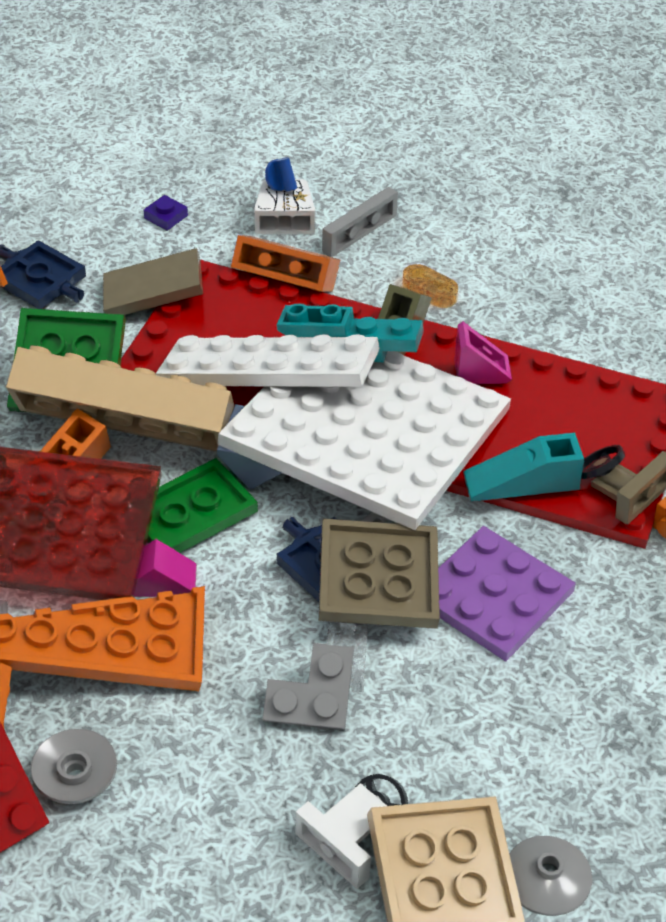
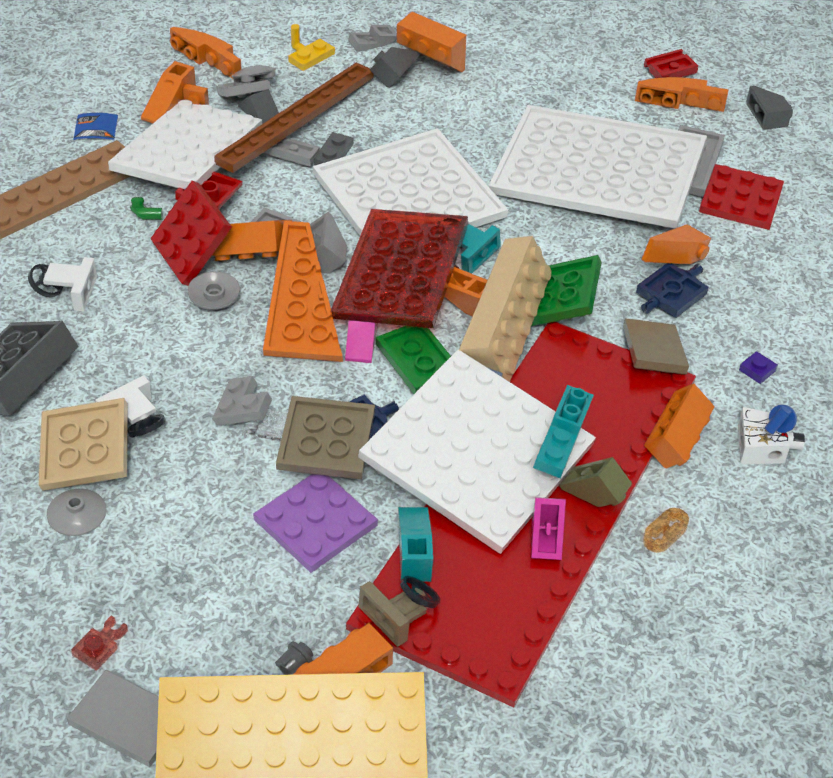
camera: 95 degrees right, 0 degrees up
white plate [156,334,379,387] -> none
light grey plate [322,187,398,257] -> none

